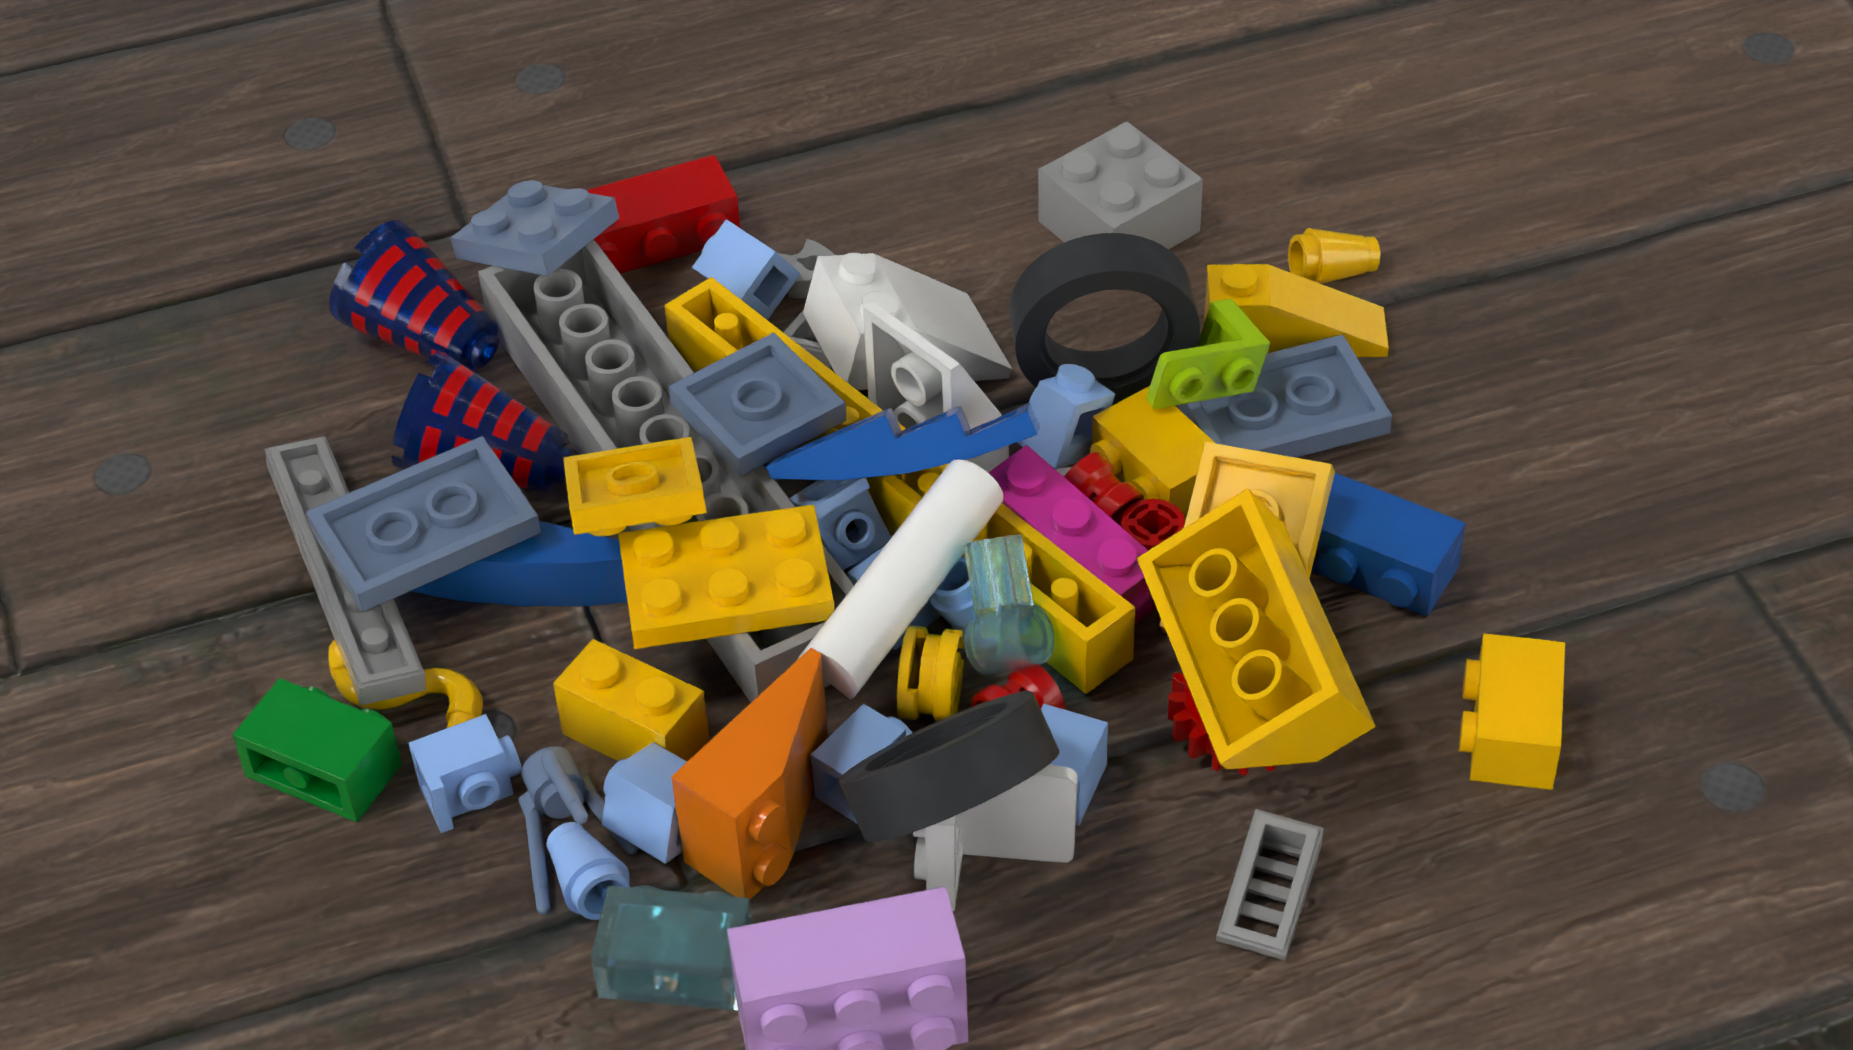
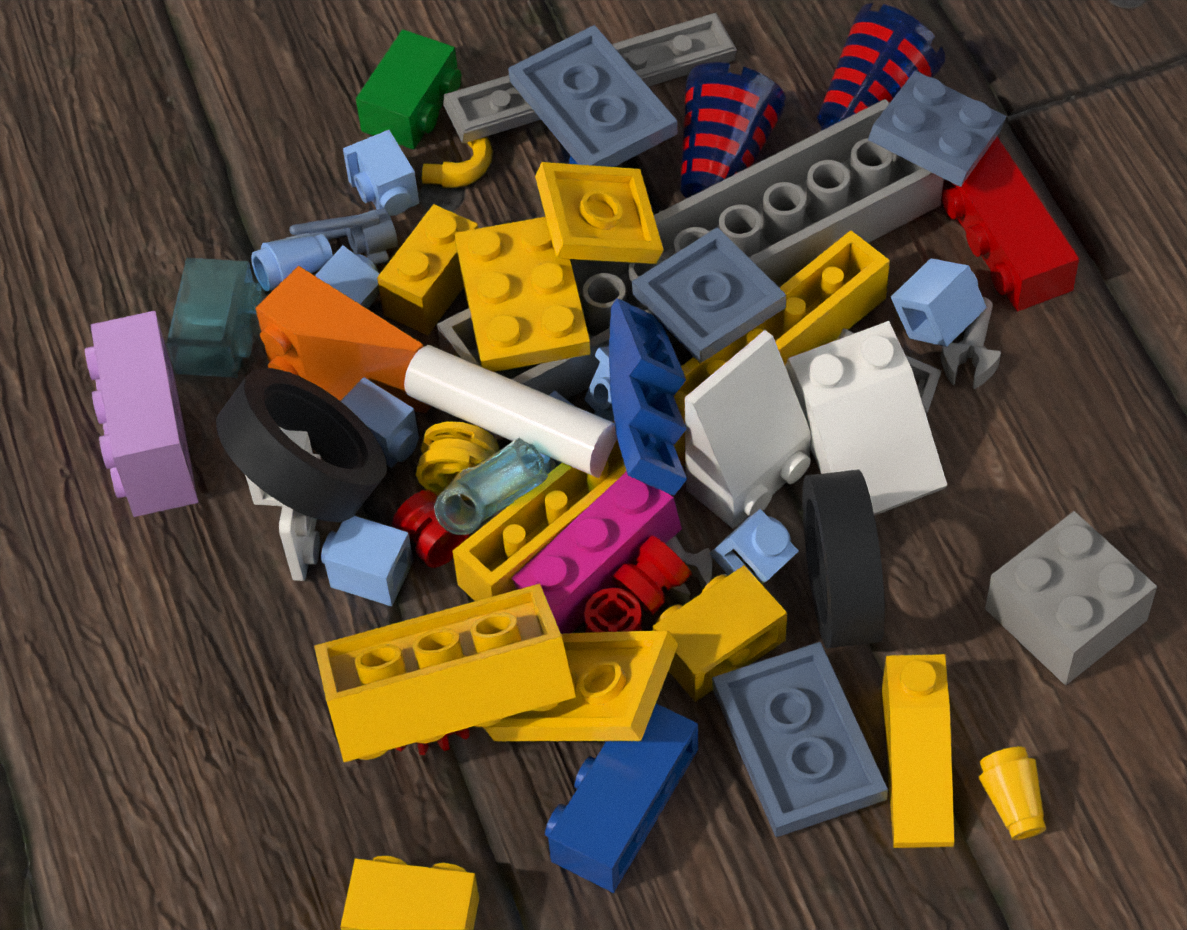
camera: 90 degrees right, 10 degrees up
lime bracket [1146,298,1270,409] -> none
light grey slope [1216,809,1324,961] -> none

